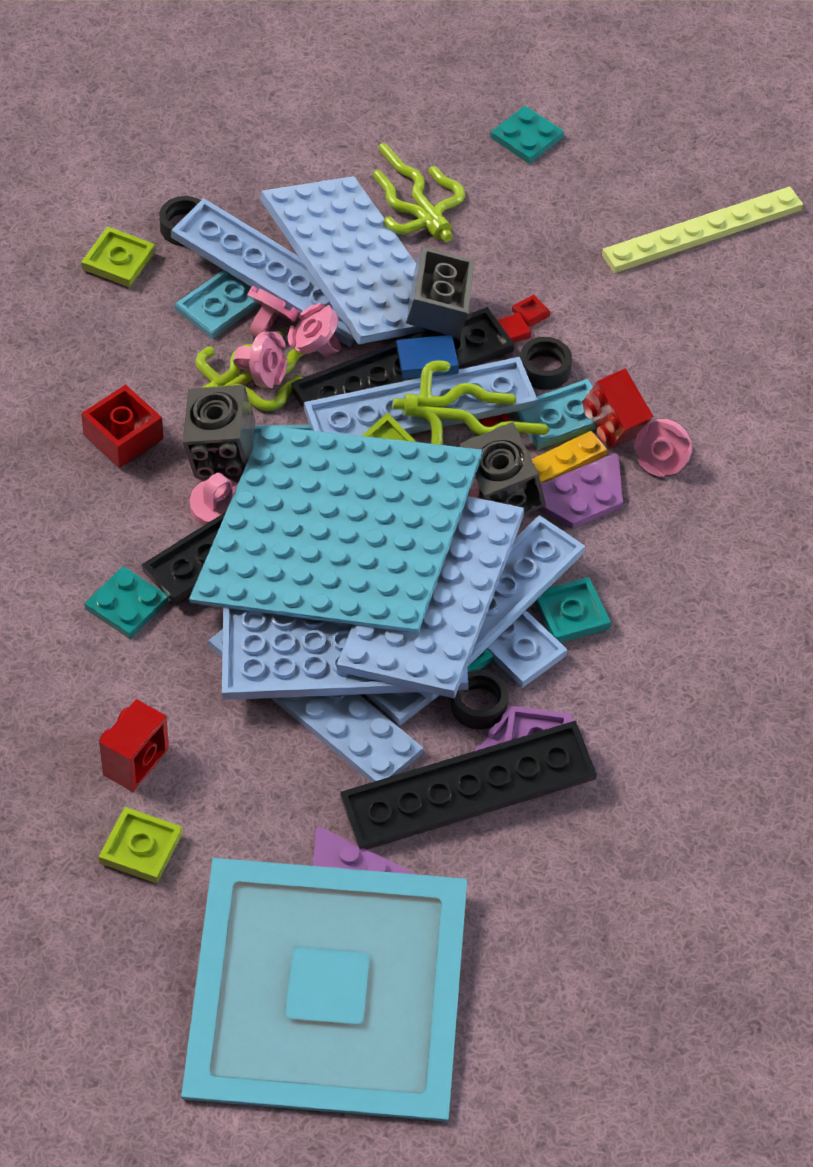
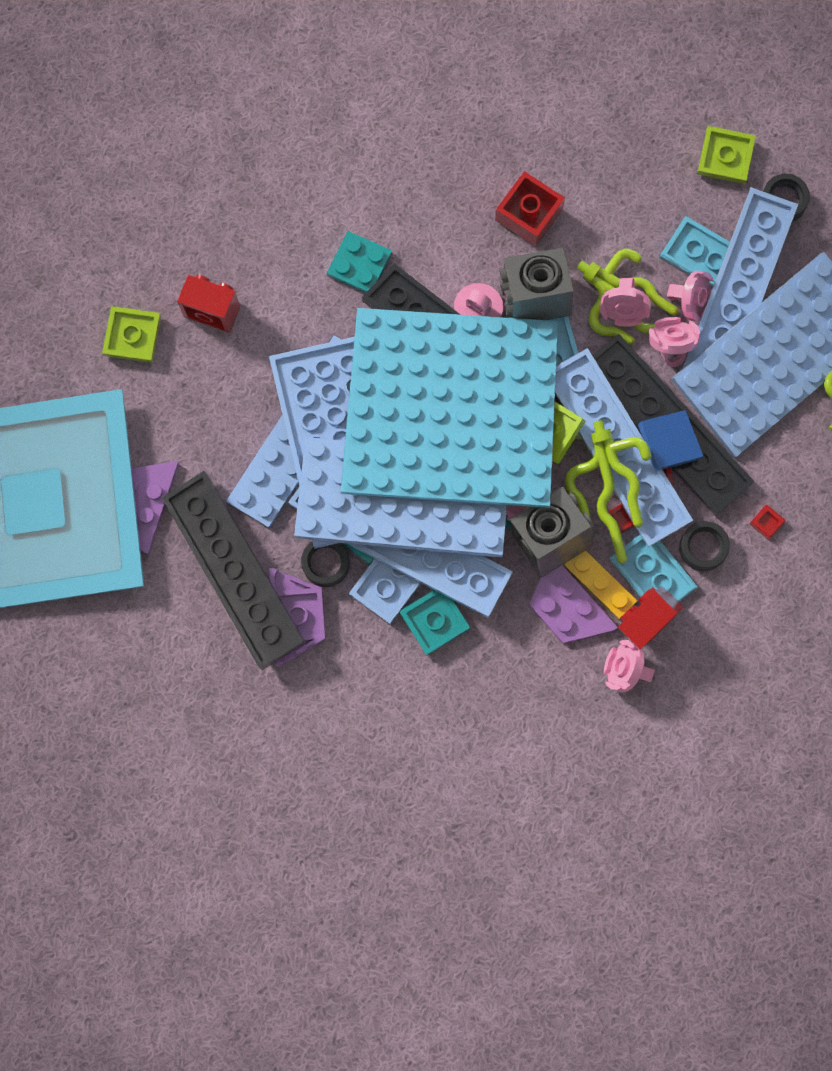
camera: 85 degrees right, 25 degrees up
dark grey brick [406,246,475,338] -> none
red tile [497,313,531,343] -> none

